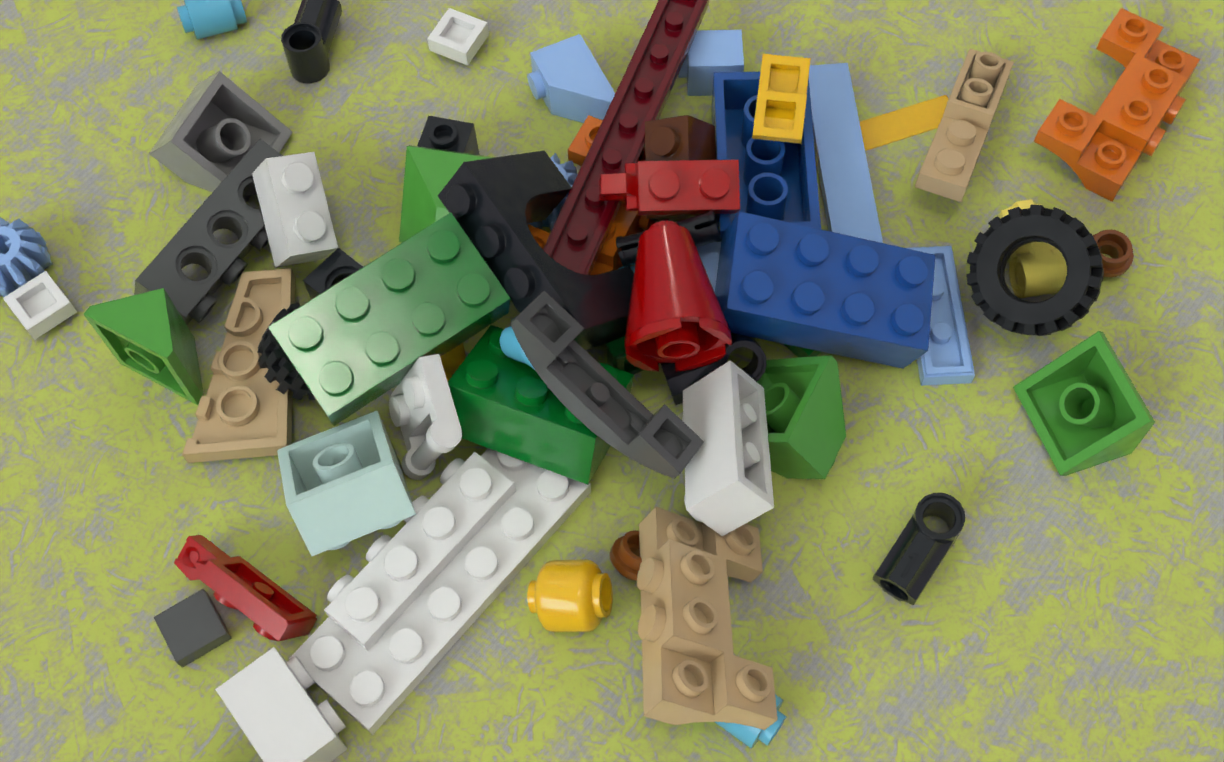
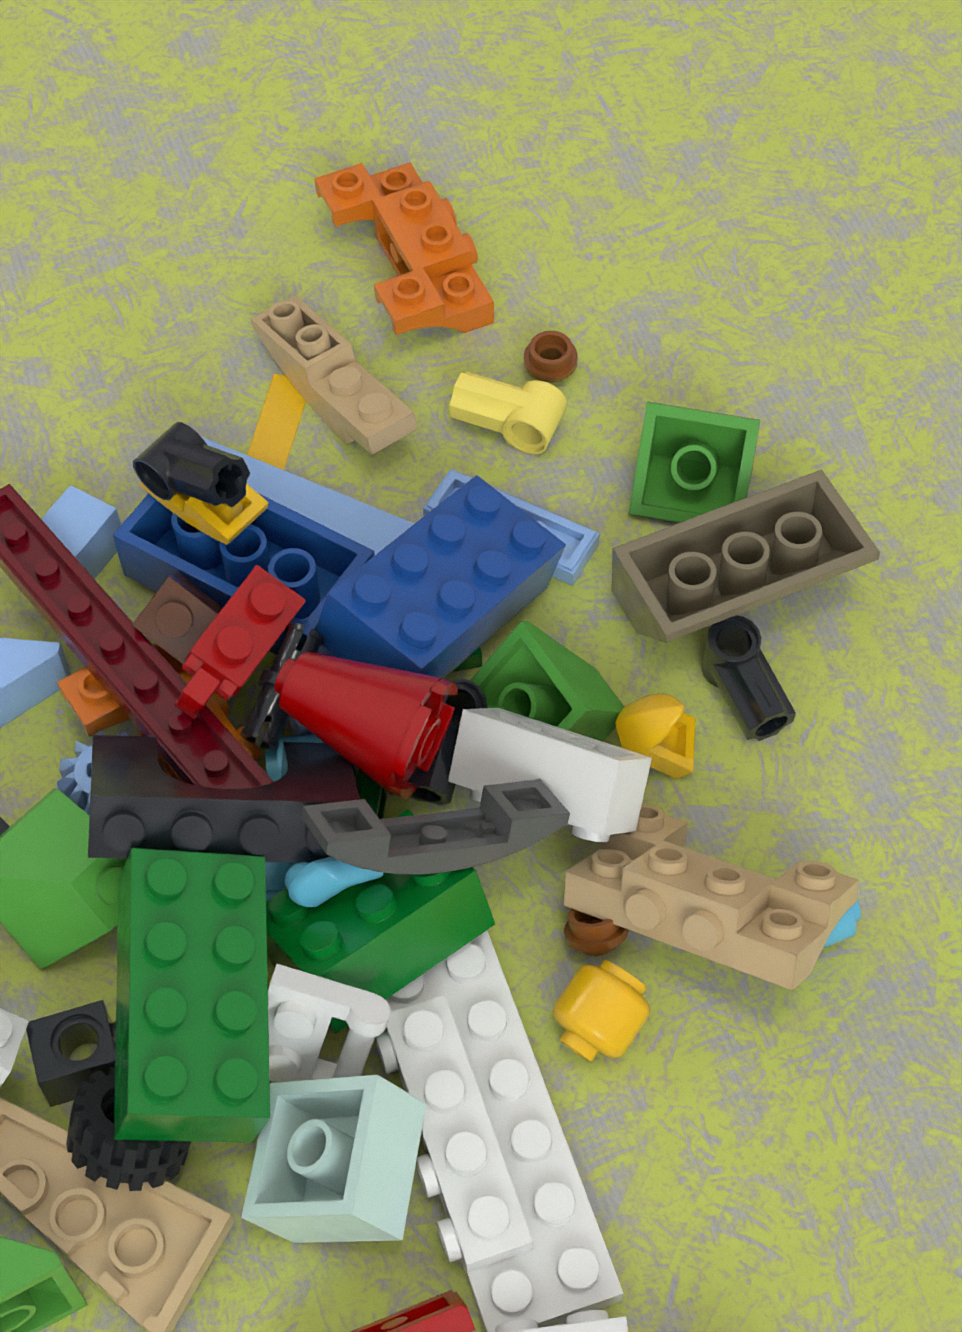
camera: 60 degrees left, 5 degrees down
black tyre [966,205,1104,336] -> none
none -> black piece [133,422,251,507]
none -> dark tan slope [611,469,880,643]
none -> yellow plate [615,693,696,779]

